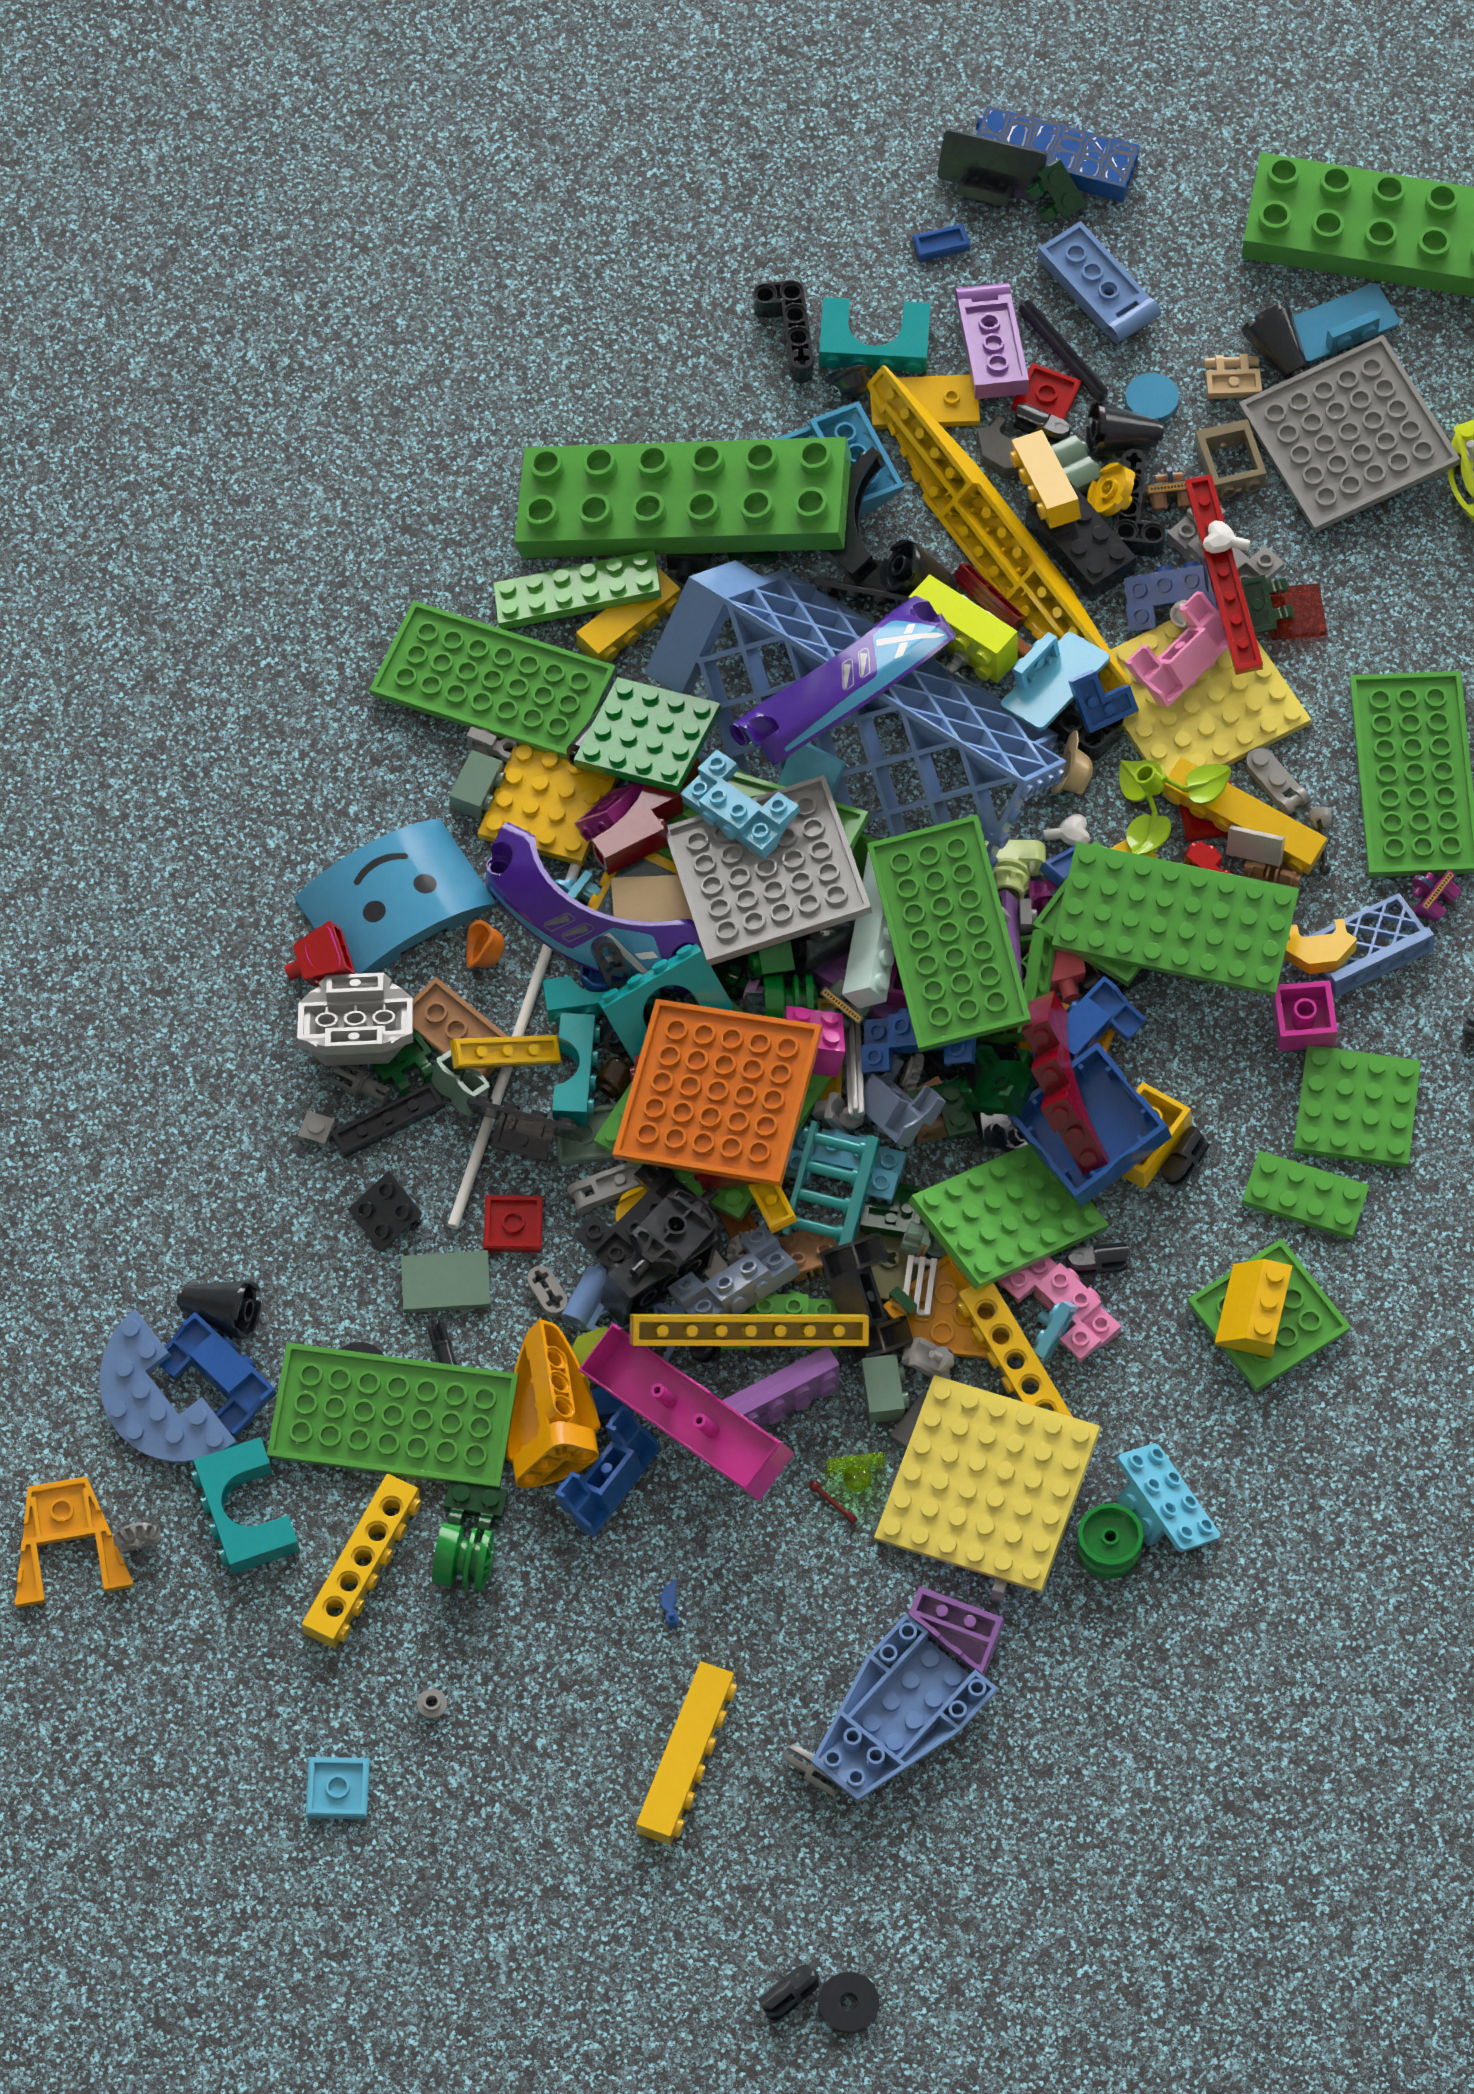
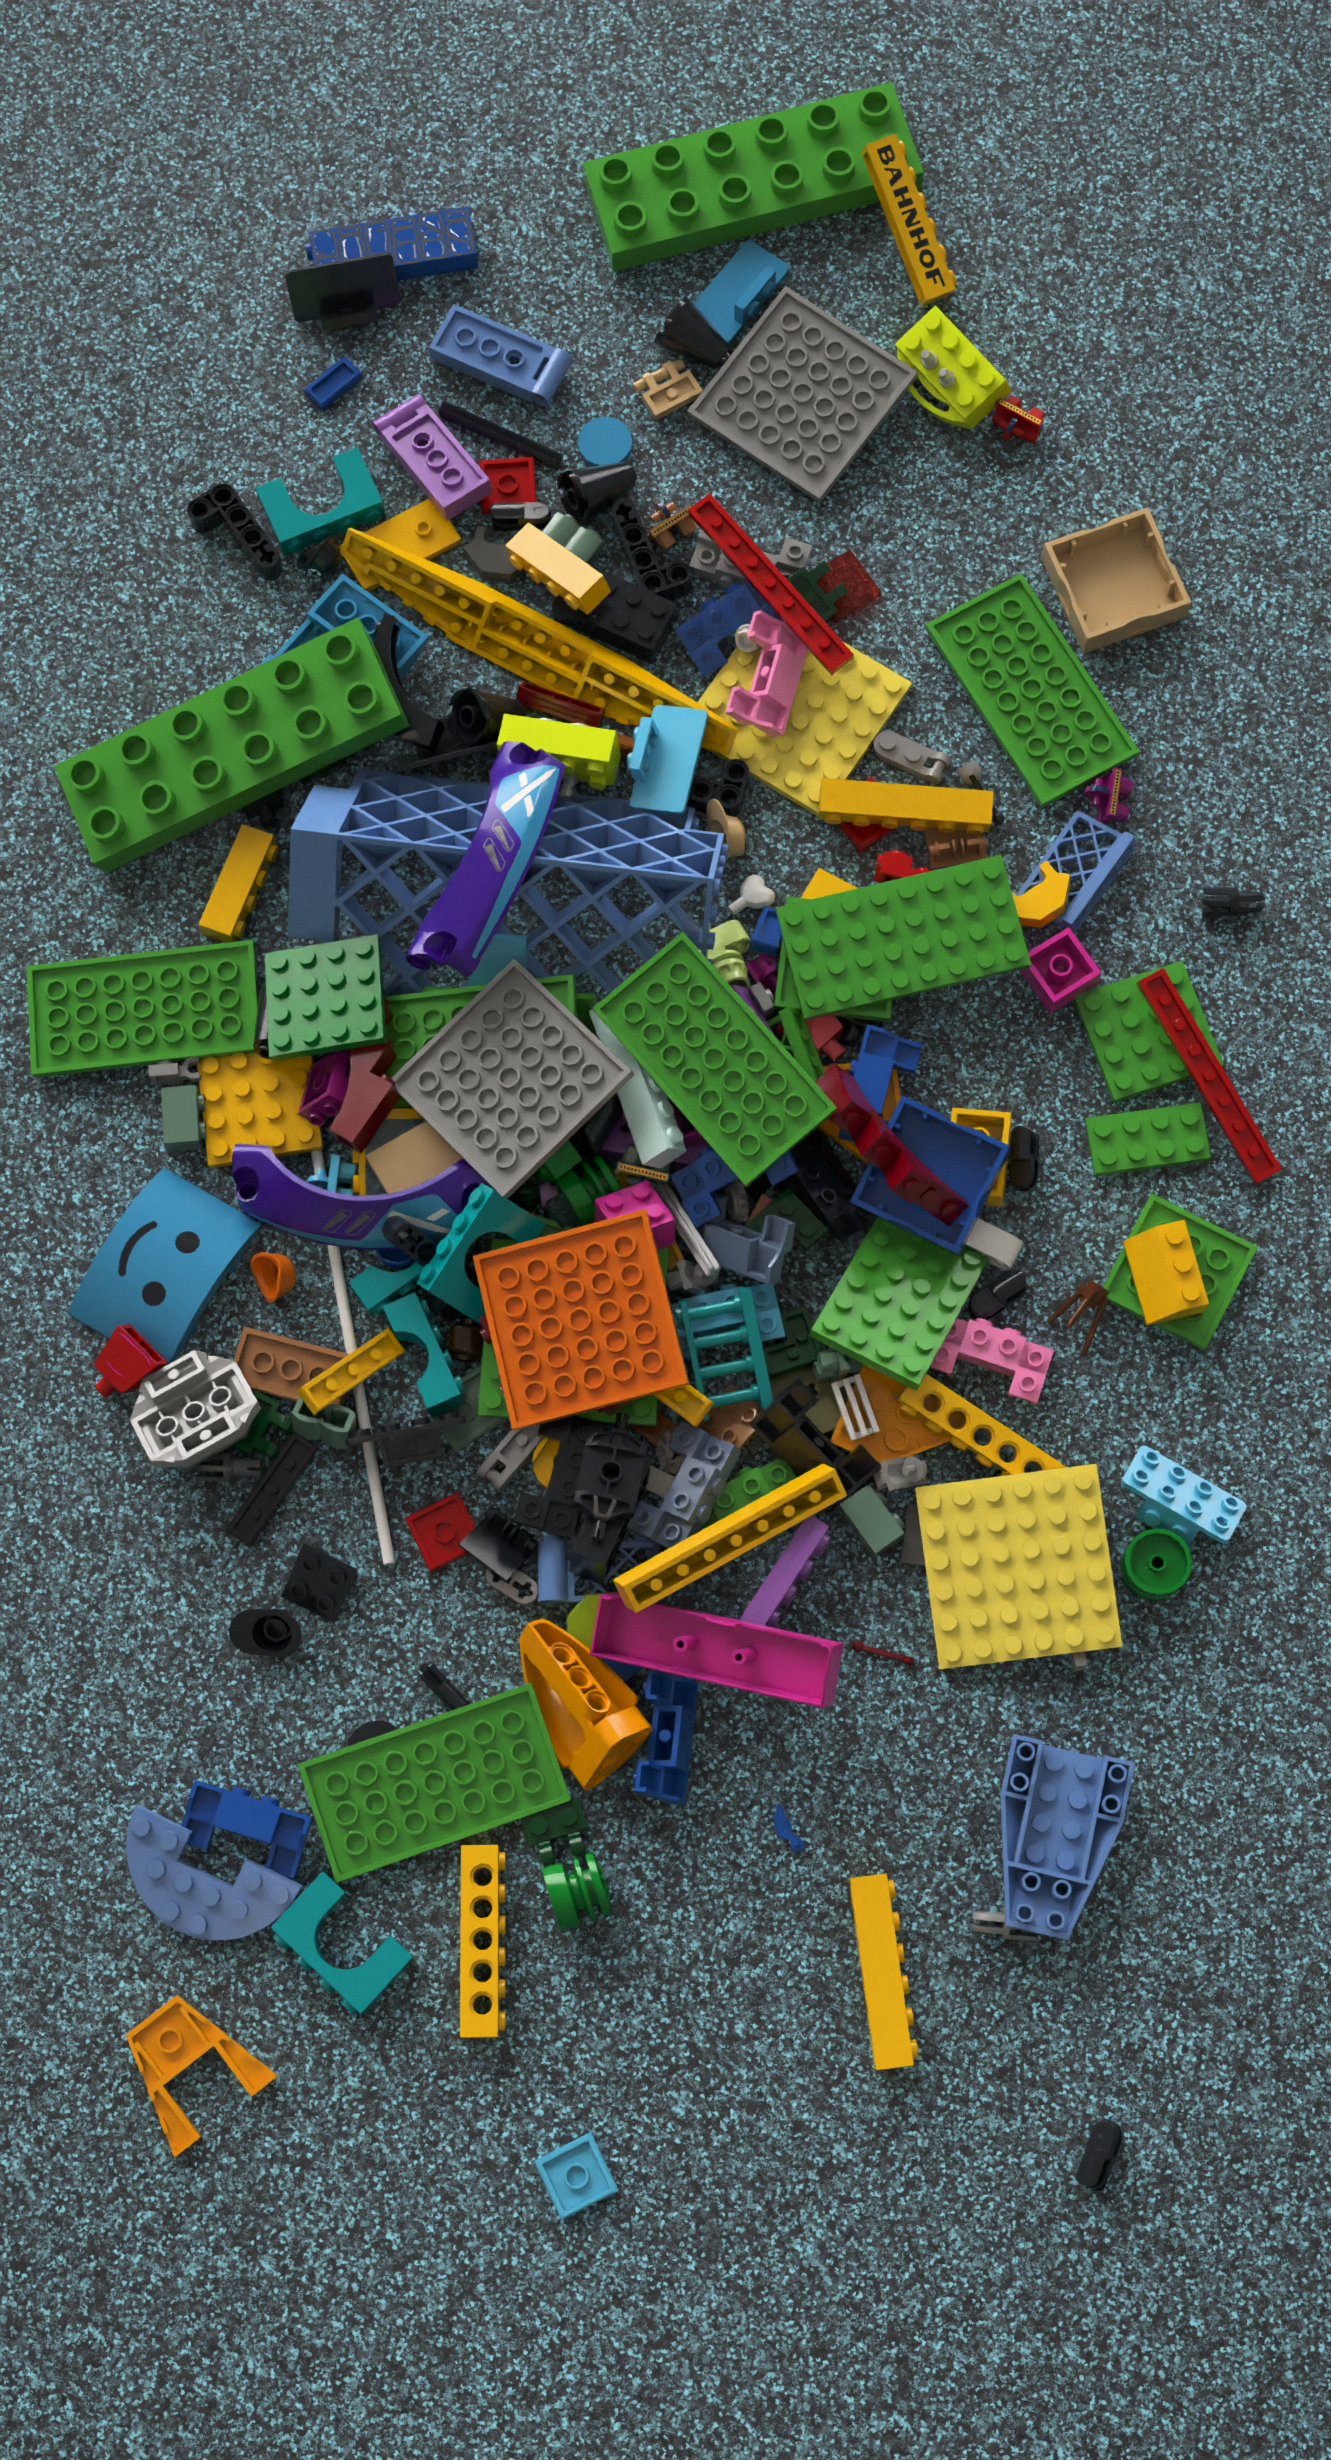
camera: 25 degrees left, 10 degrees up
light grey gear [113,1523,161,1551] -> none
black cone [177,1280,261,1339] -> none
light grey plate [298,1111,335,1148] -> none
sand green tile [401,1250,491,1313] -> none
light grey plate [417,1689,447,1719] -> none
bright green plate [494,550,662,630] -> none
medium azure bracket [680,750,800,859] -> none
black tile [819,1972,879,2034] -> none
clear neon green tile [825,1451,886,1492] -> none
dark green tile [889,1286,917,1320] -> none
medium lavender wedge [909,1586,1004,1676] -> none
dark green panel [959,1045,1037,1116] -> none
dark green plate [1024,158,1087,223] -> none
medium azure plate [1034,1301,1078,1358] -> none
blue plate [1068,670,1139,733] -> none
yellow plate [1087,462,1135,517] -> none
lime plant [1119,760,1231,855] -> none
dark tan window [1194,419,1267,499] -> none
white rock [1203,521,1250,553] -> none
light grey tile [1226,825,1285,866] -> none
none -> black piece [229,1608,302,1657]
none -> black hinge [458,1506,539,1582]
none -> white beam [965,1218,1023,1271]
none -> reddish brown plant [1047,1279,1110,1356]
none -> red plate [1136,968,1282,1185]

